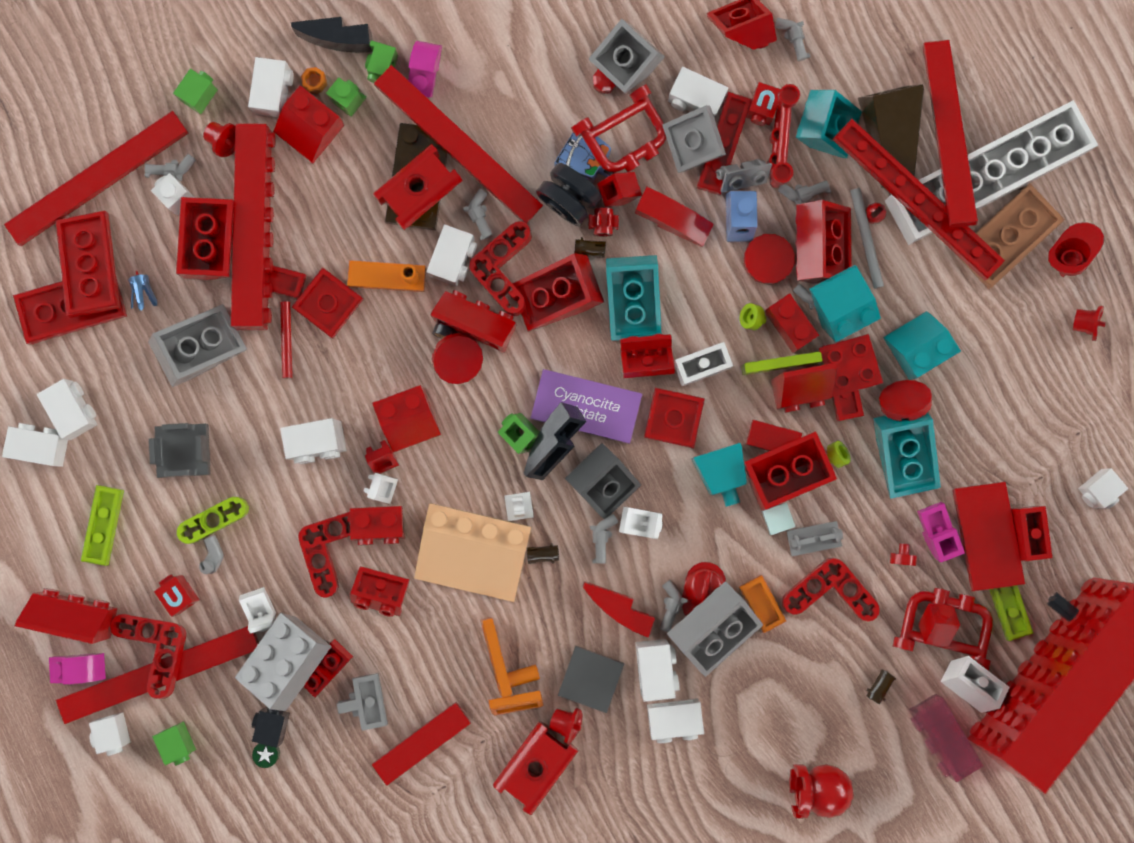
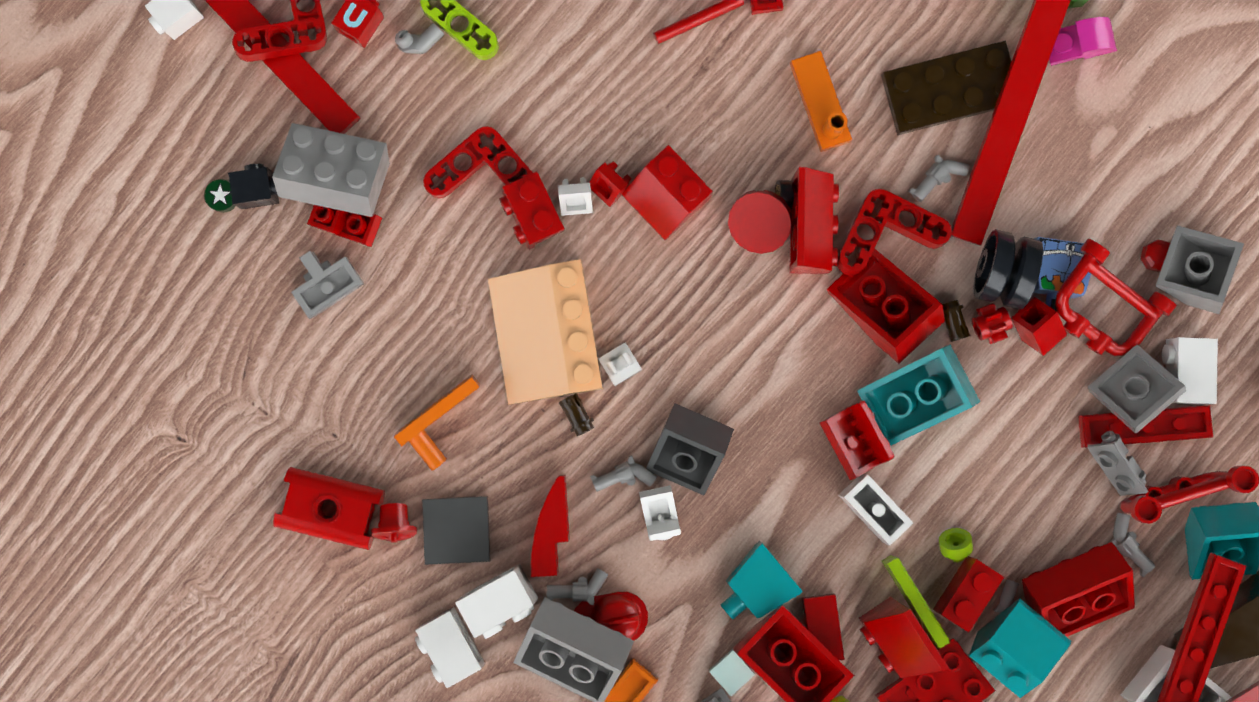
camera: 70 degrees right, 0 degrees up
bright green brick [152,721,196,766] -> none
white bracket [239,587,276,633] -> none
white brick [280,418,347,464] -> none
red tile [292,267,364,339] -> none
red bracket [350,566,410,617] -> none
red tile [372,702,471,786] -> none
red piece [373,144,463,231] -> none
white brick [426,224,477,287] -> none
orange tile [489,691,544,716] -> none
bright green brick [498,413,540,454] -> none
black slope [524,402,587,480] -> none
medium lavender tile [531,369,642,444] -> none
red slope [635,186,714,247] -> none
red tile [644,387,705,449] -> none
medium blue torso [726,191,757,242] -> none
red tile [744,234,795,285] -> none
red brick [746,82,780,126] -> none
light grey bar [850,188,884,289] -> none
red hinge [866,202,886,224] -> none

